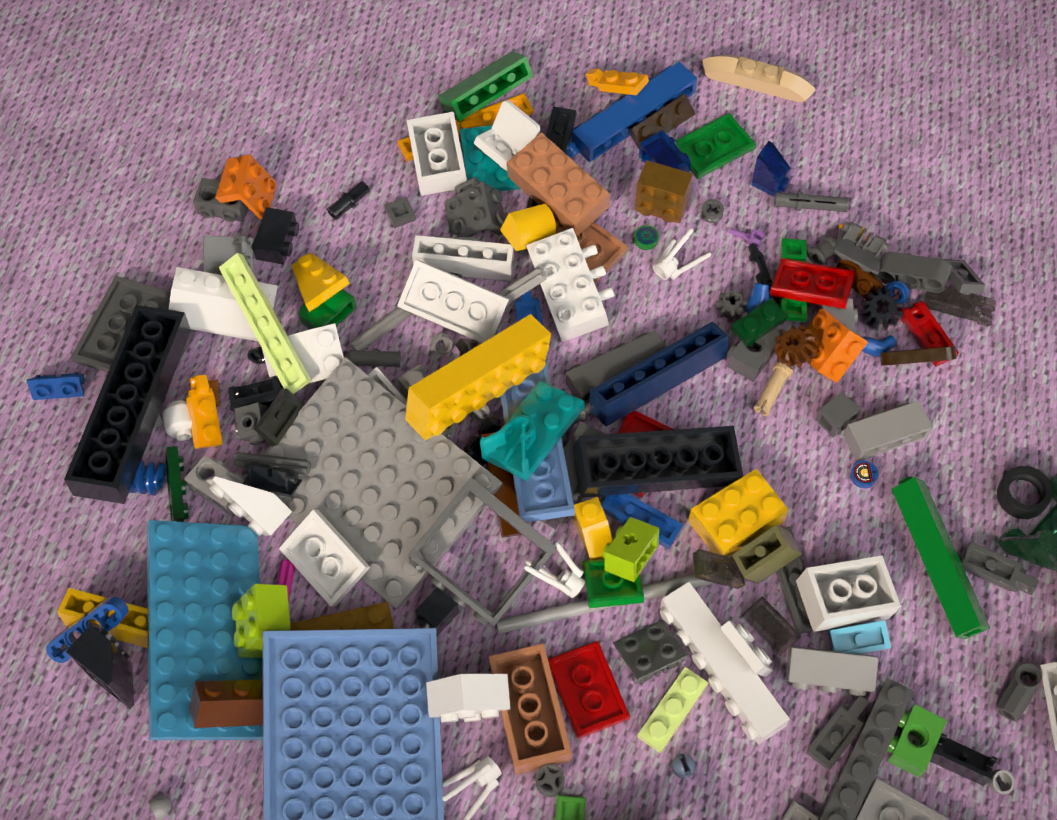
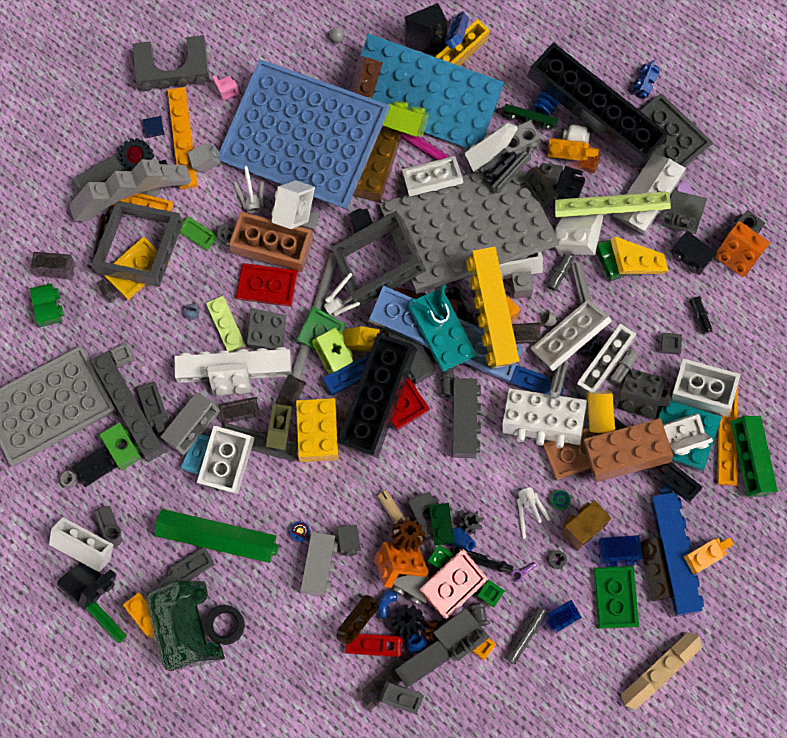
camera: 120 degrees right, 10 degrees up
dark blue brick [590,322,729,427] -> none

